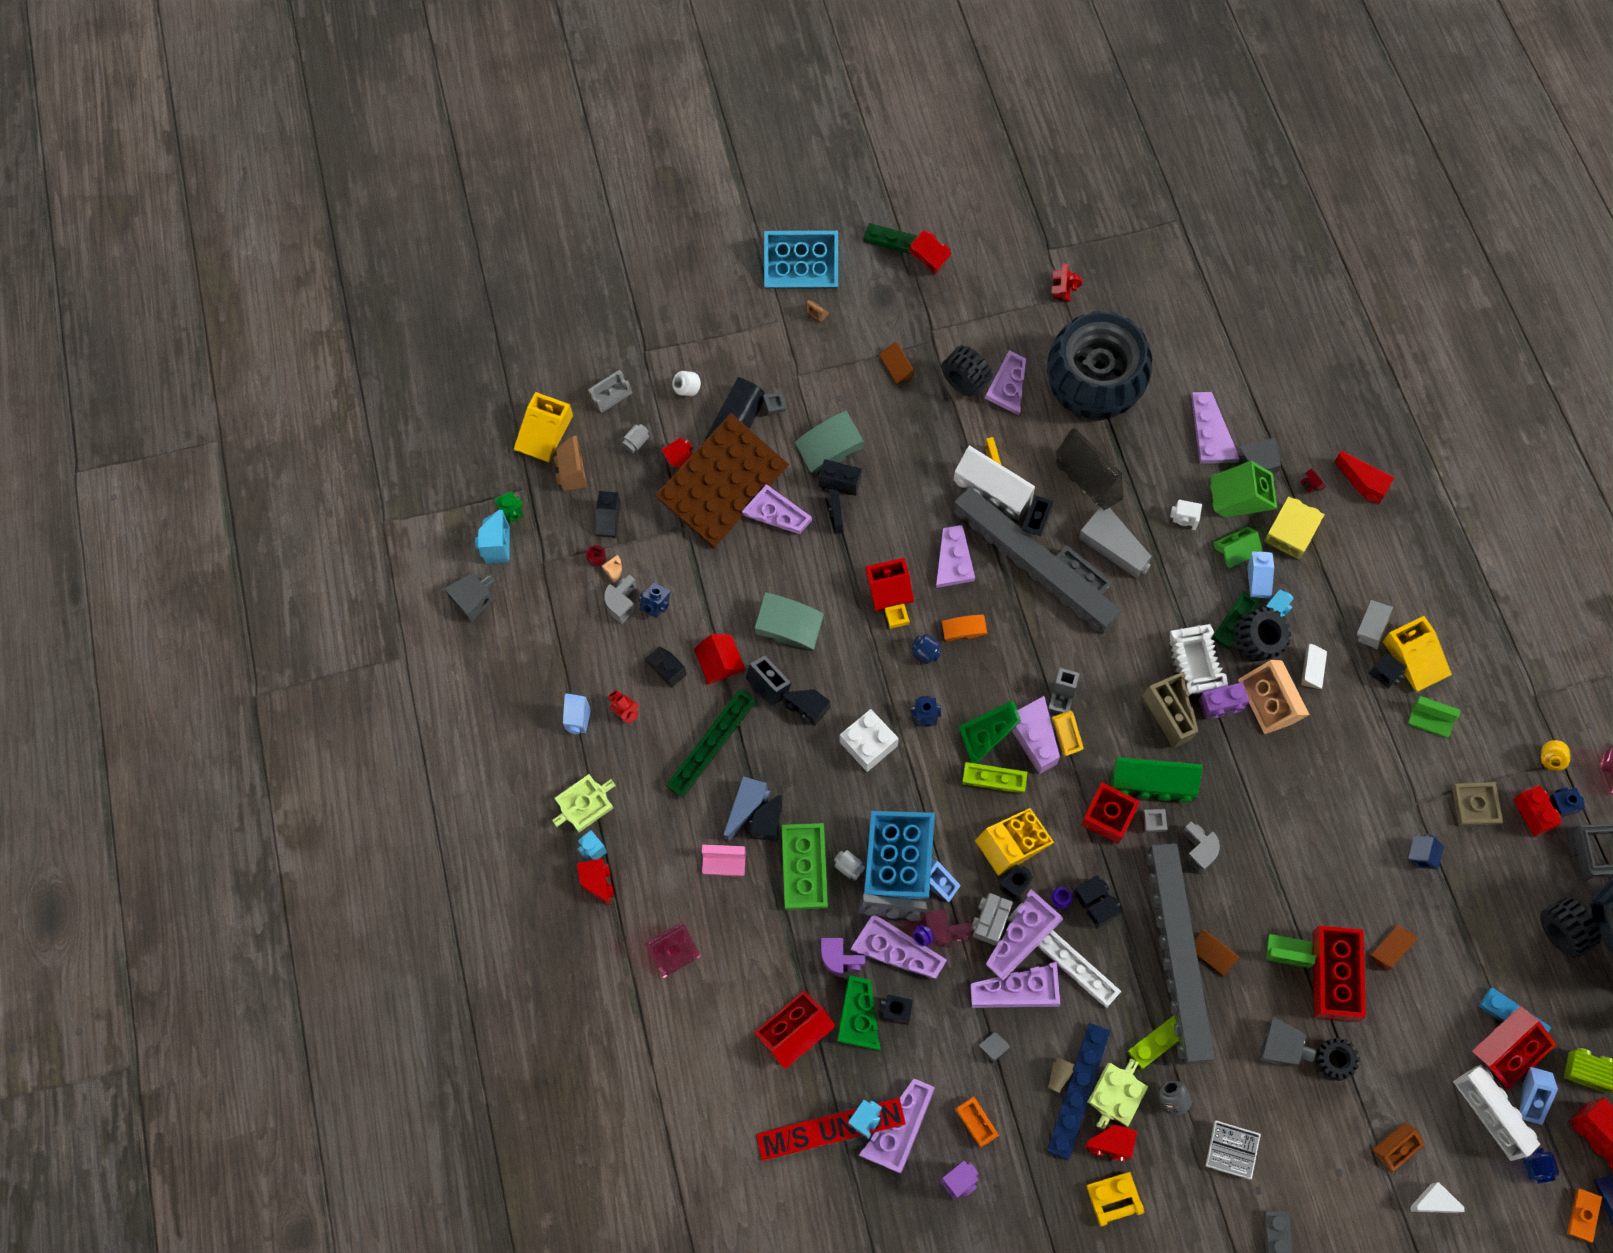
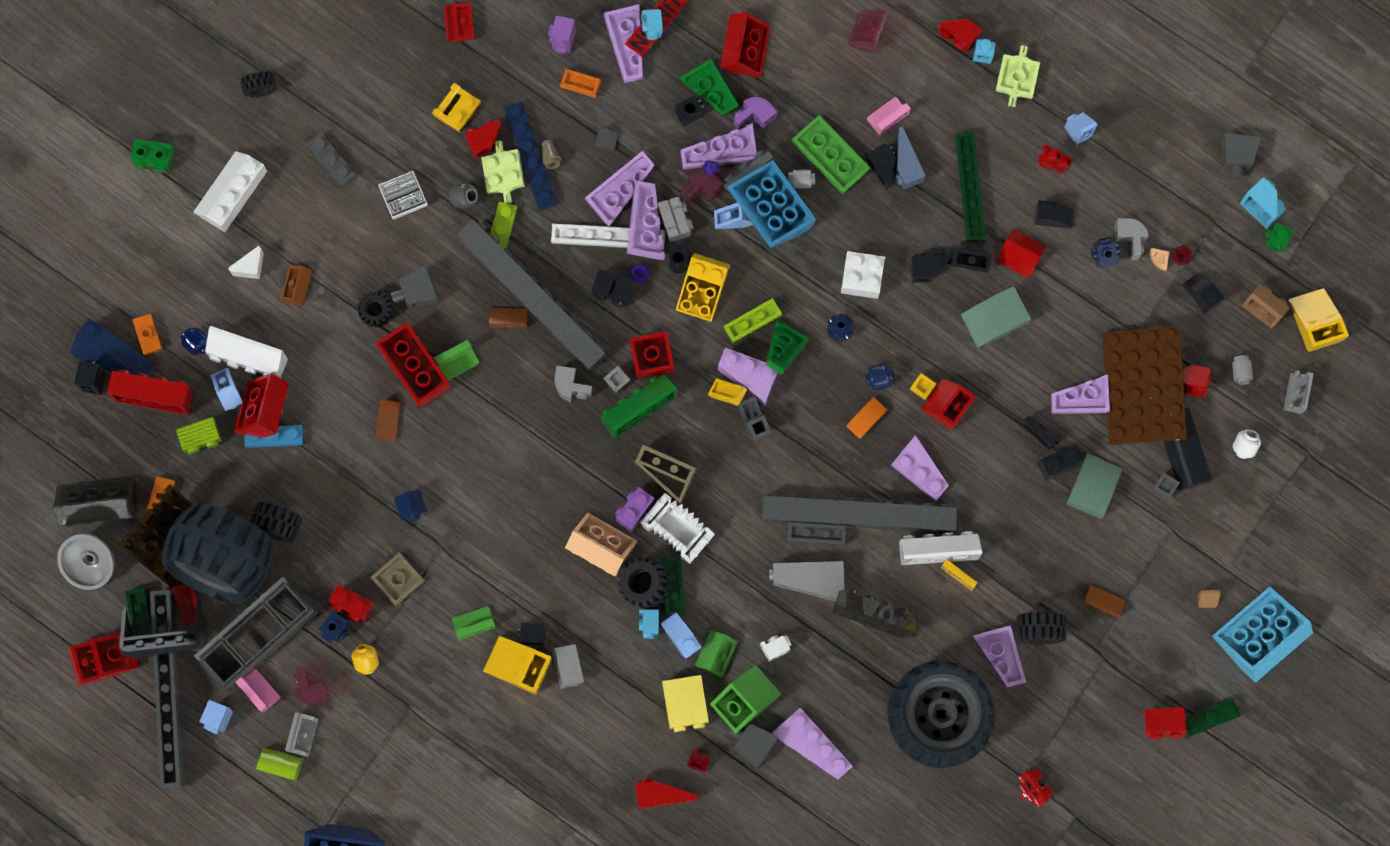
camera: 135 degrees right, 10 degrees up
black slope [1022,495,1054,537] -> none
white slope [1301,644,1327,689] -> none

